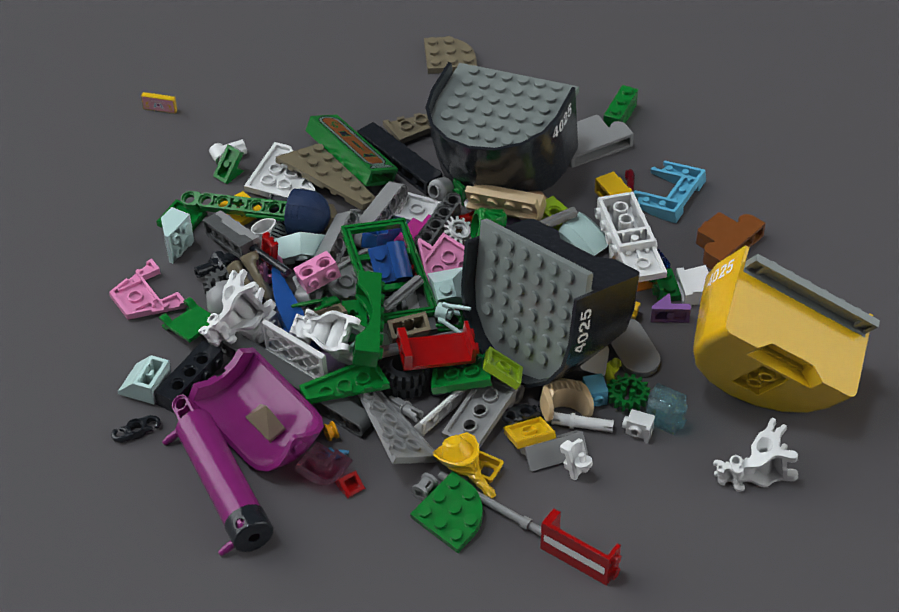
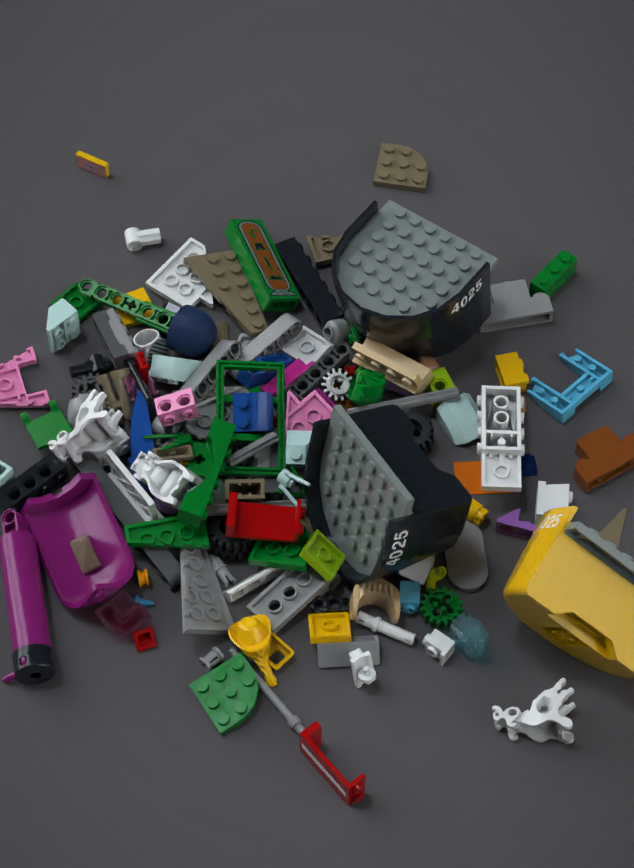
camera: 15 degrees right, 10 degrees up
green slope [213,144,244,184] -> none
dark red piece [625,169,635,191] -> none
green bracket [649,268,681,301] -> none

